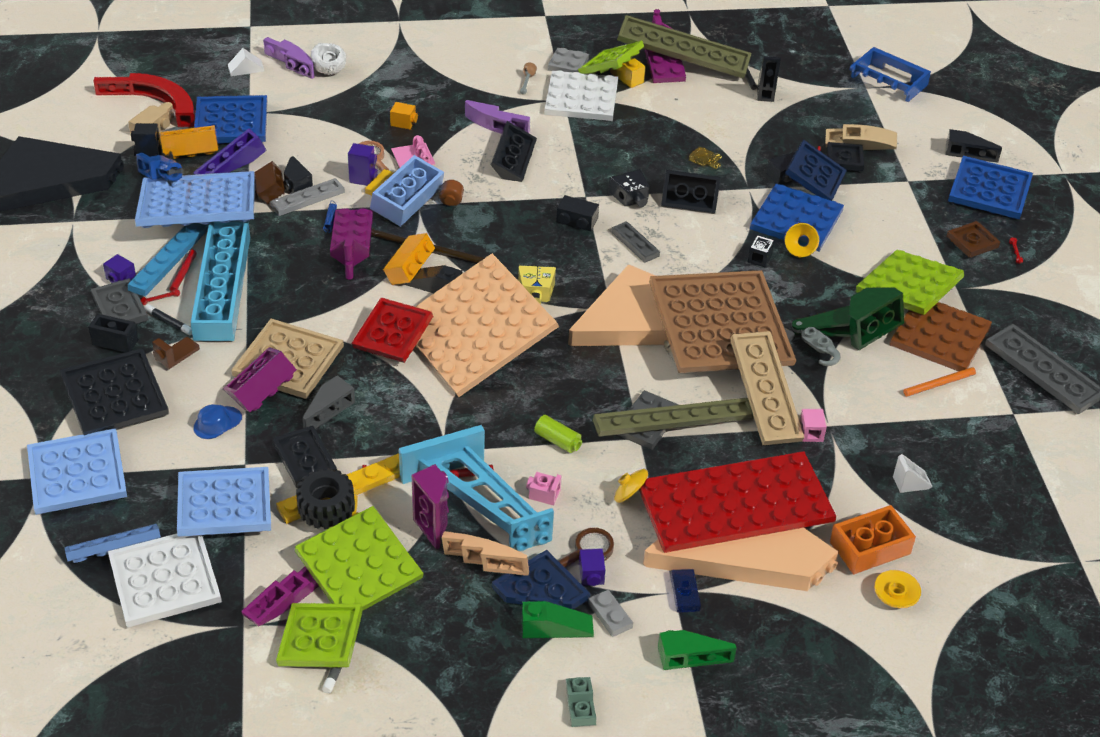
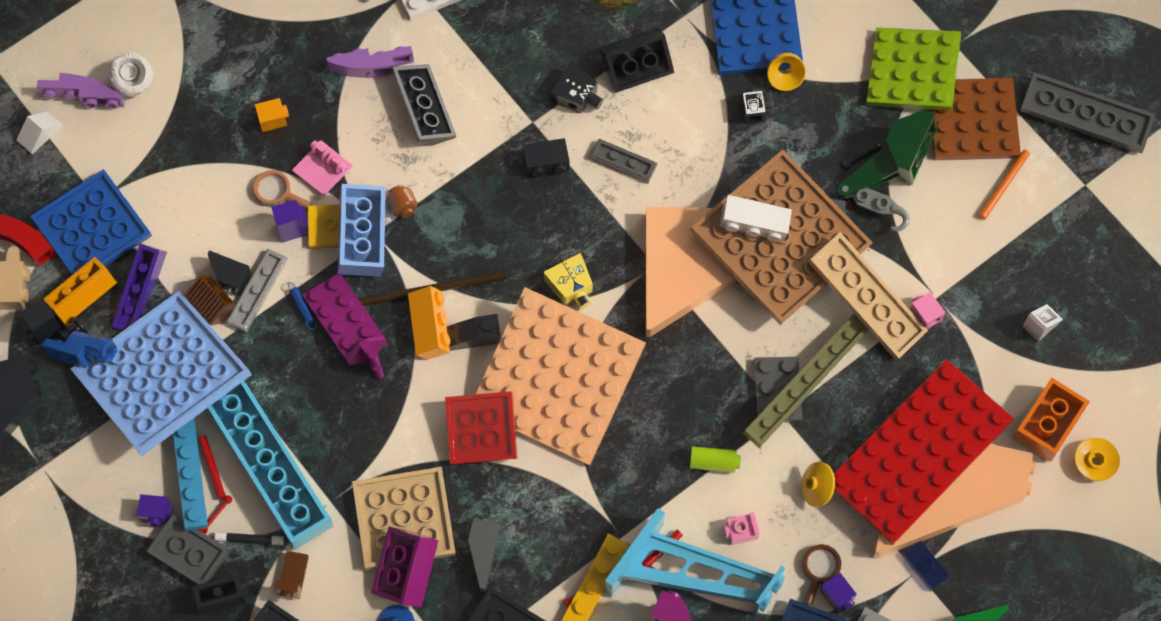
camera: 30 degrees left, 25 degrees up
none -> white brick [719,195,792,242]

